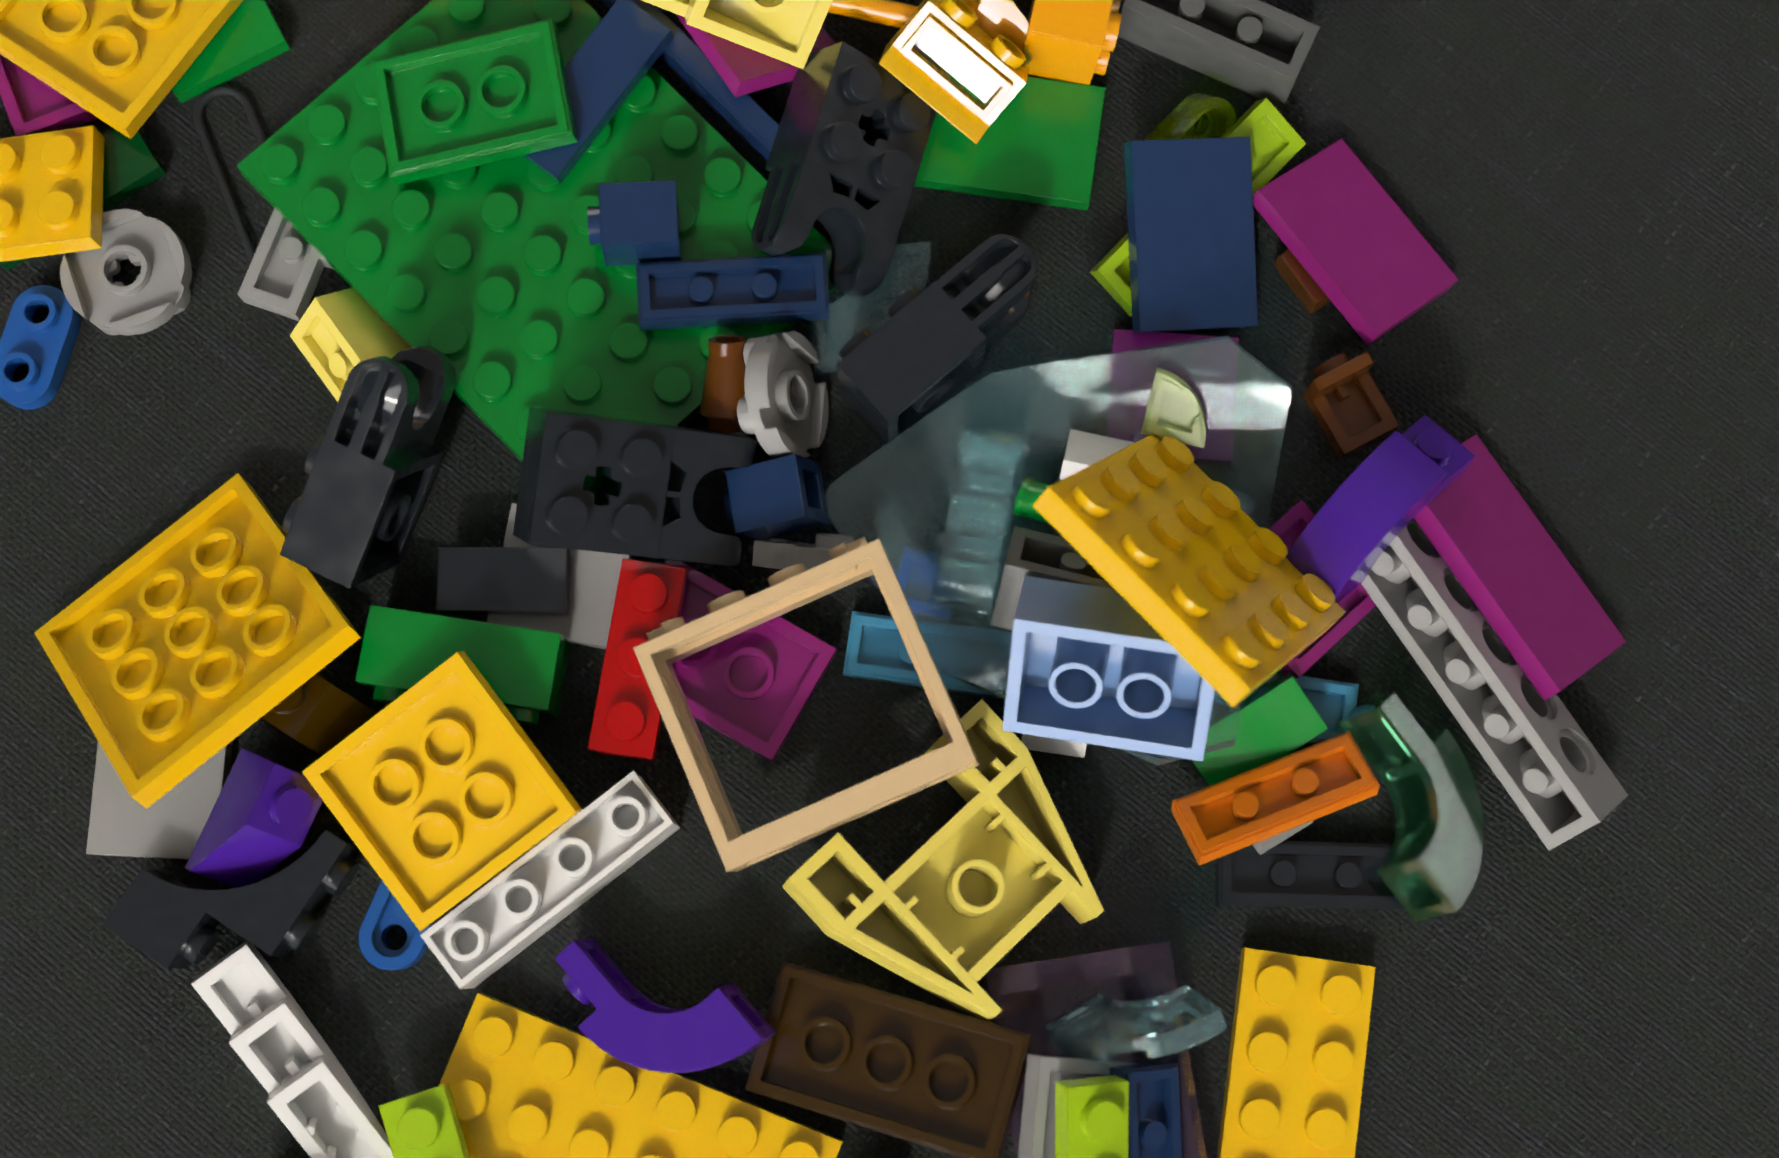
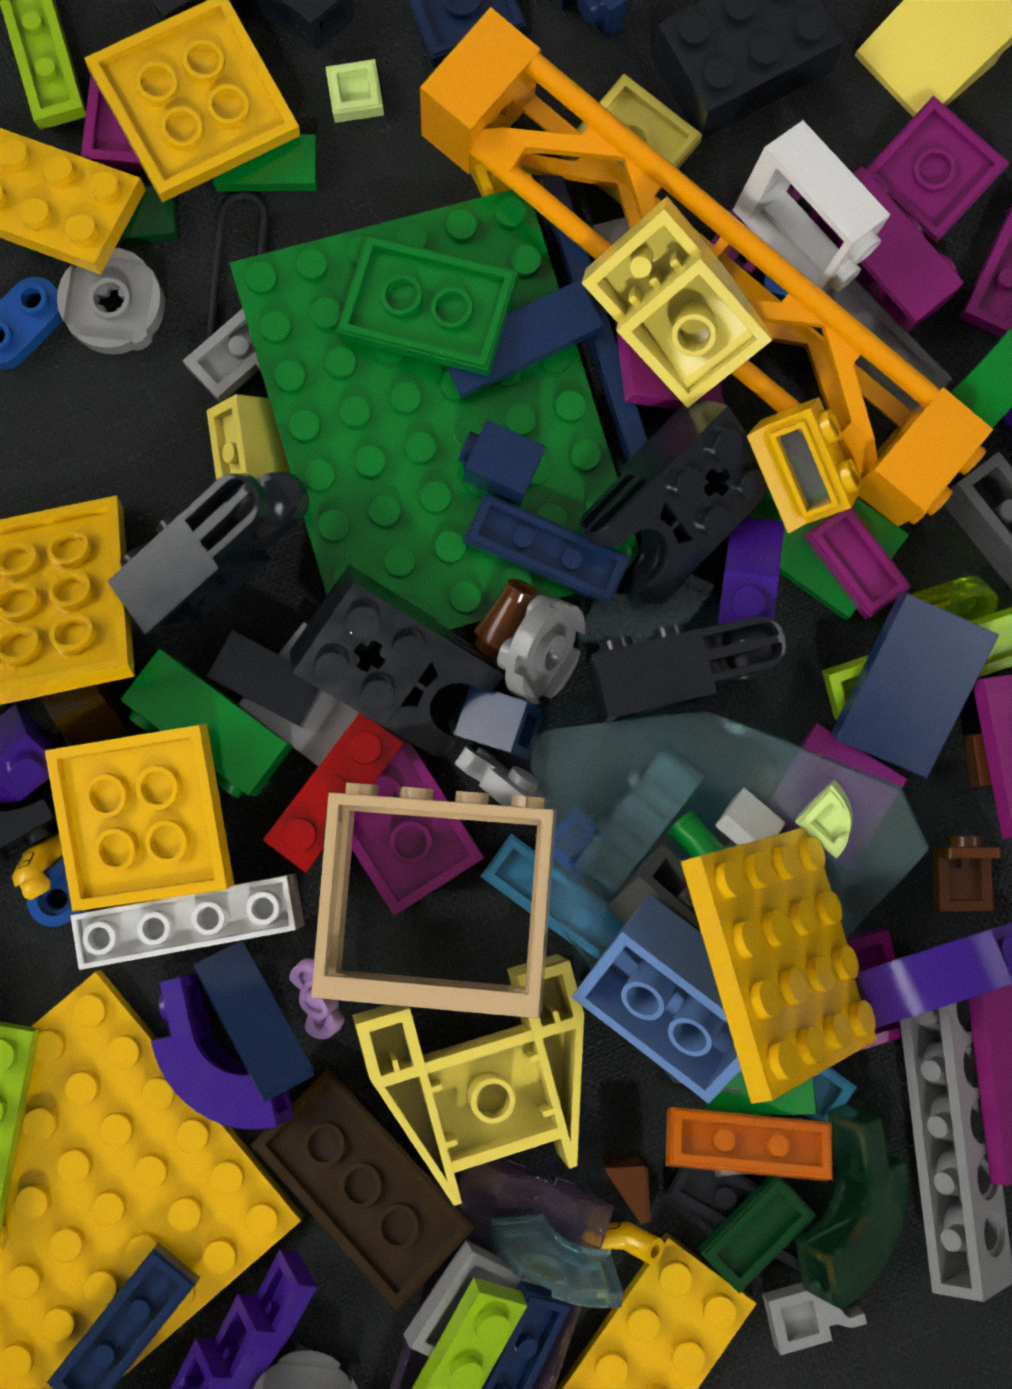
camera: 25 degrees right, 5 degrees up
none -> yellow arm [12,832,63,900]
none -> dark blue tile [193,940,314,1103]
none -> lavender piece [289,958,344,1039]
none -> yellow arm [581,1221,664,1265]
none -> reddish brown slope [602,1154,651,1223]
none -> dark green tile [698,1176,816,1294]
none -> dark purple slope [718,517,784,625]
none -> light grey plate [762,1276,867,1355]
none -> magenta tile [803,508,911,620]

